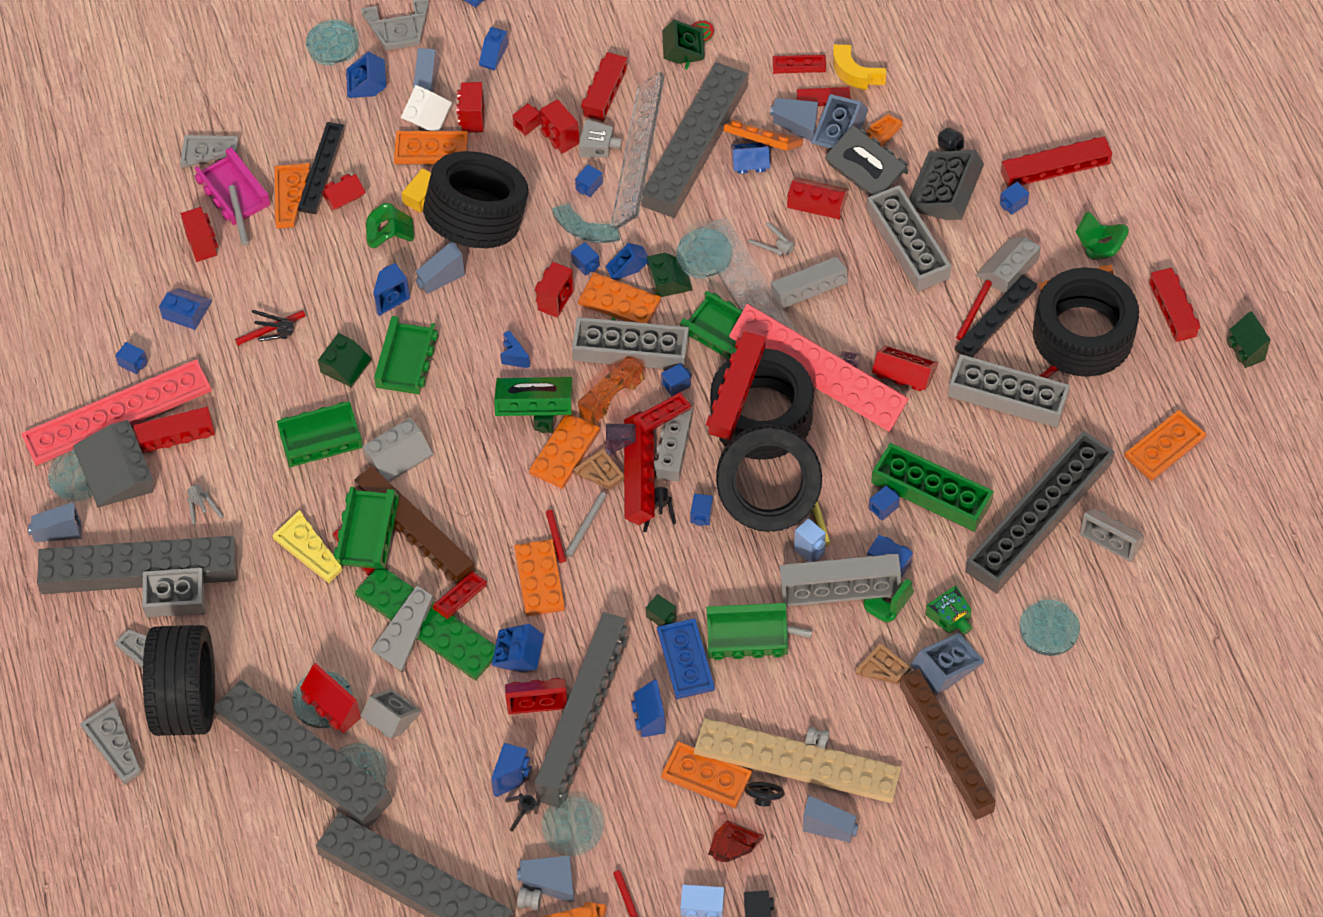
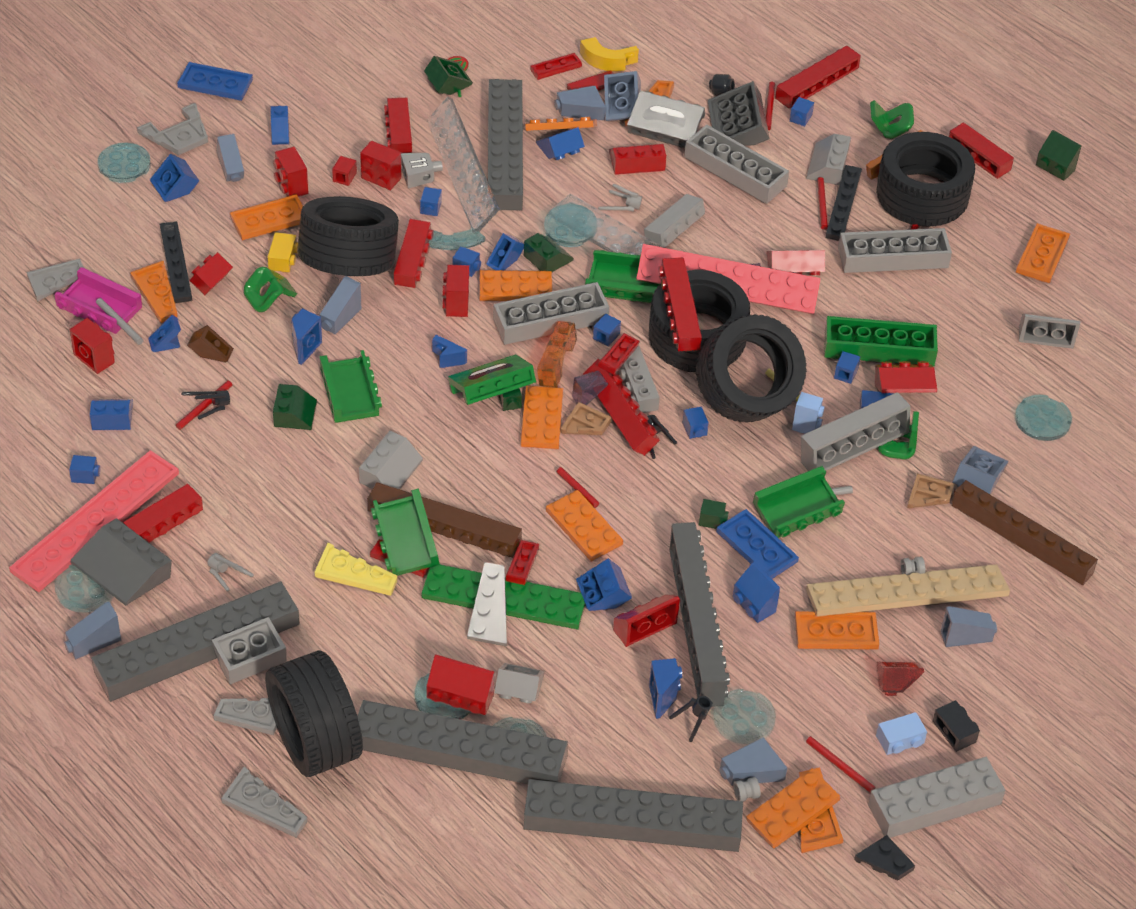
camera: 30 degrees left, 10 degrees down
green panel [277,401,363,468] -> none
white slope [401,85,453,131] -> none
light grey bar [565,492,607,557] -> none
black piece [744,782,785,807] -> none
green torso [925,585,973,635] -> none
dark grey brick [965,431,1115,594] -> none
none -> blue slope [148,315,181,352]
none -> reddish brown slope [187,325,234,363]
none -> red brick [394,219,434,288]
none -> red piece [766,81,775,130]
none -> red slope [875,361,937,393]

